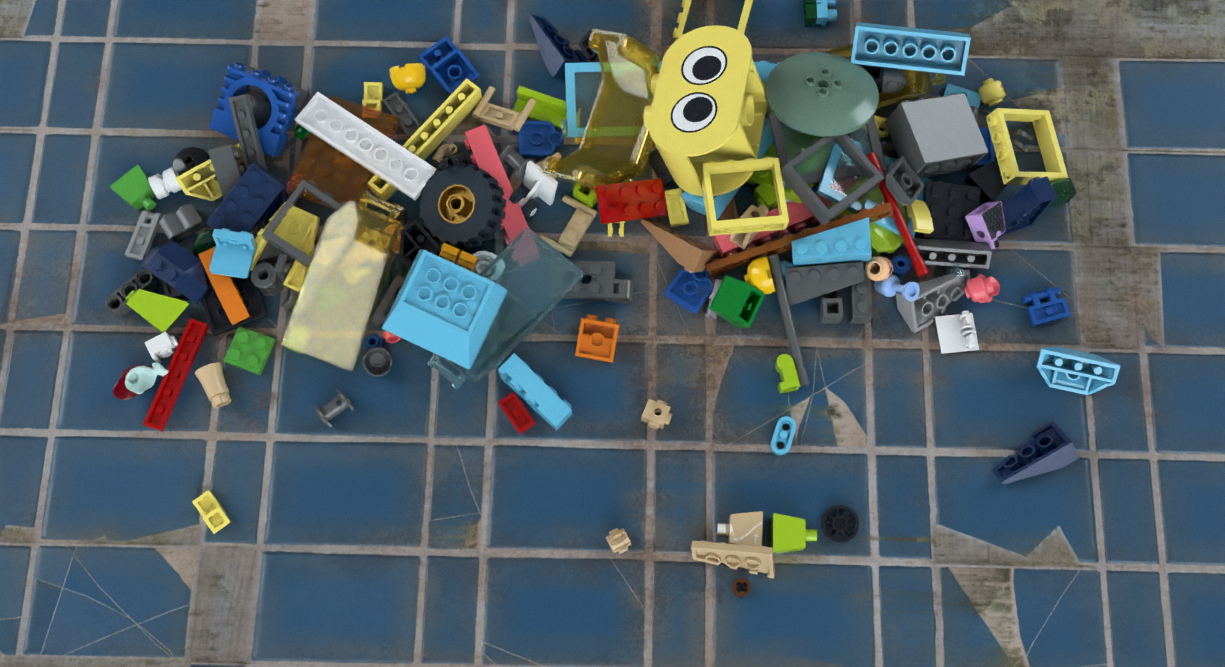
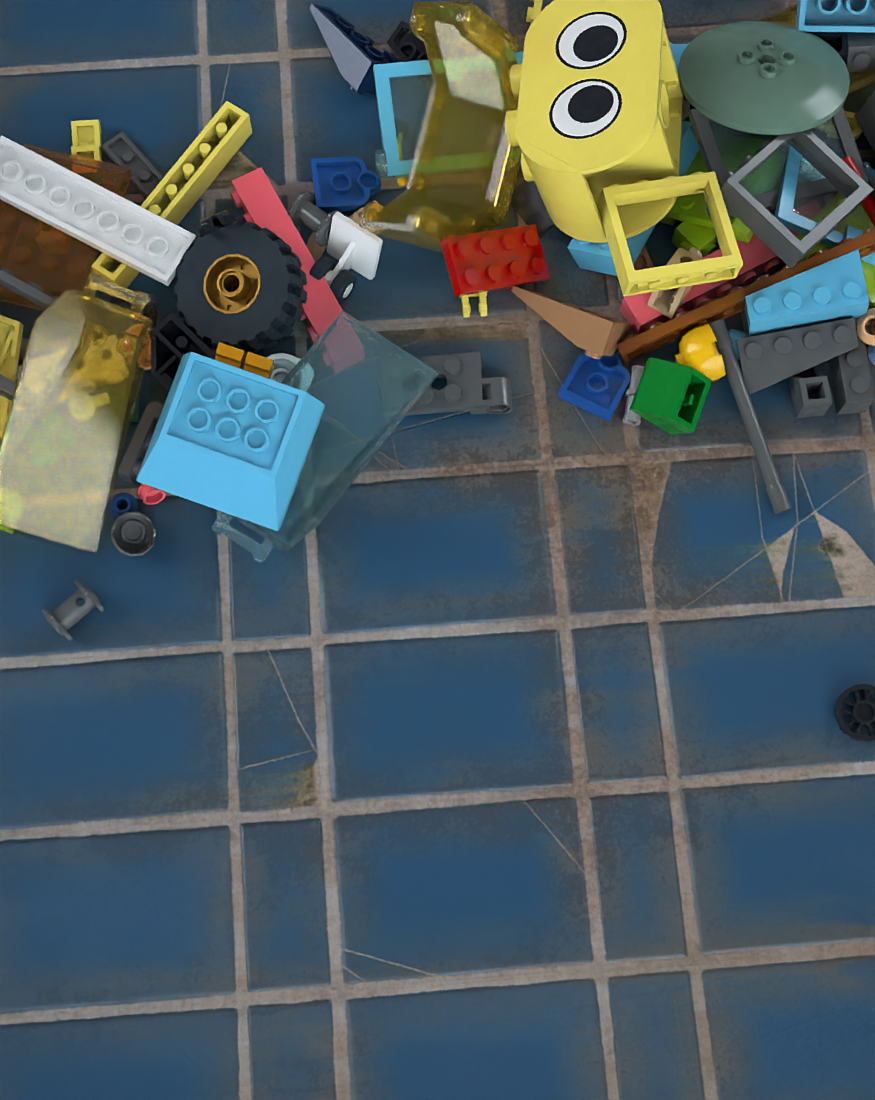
camera: 10 degrees left, 0 degrees up
yellow cylinder [389,63,426,94] -> none
blue slope [418,36,480,96] -> none
tan arm [432,144,458,164] -> none
tan plate [472,86,536,132] -> none
red plate [497,392,536,435] -> none
medium azure wedge [498,353,572,431] -> none
lime panel [513,86,567,129] -> none
tan plate [538,195,598,258] -> none
lime brick [572,177,598,208] -> none
orange plate [575,314,620,363] -> none
tan gear [606,528,631,554] -> none
tan brick [641,399,673,430] -> none
light yellow plate [664,188,689,227] -> none
tan wing [691,540,775,579] -> none
tan torso [717,511,763,546] -> none
reddish brown bush [732,578,751,598] -> none
medium azure plate [770,416,796,455] -> none
lime torso [771,513,817,554] -> none
lime leg [775,354,800,394] -> none

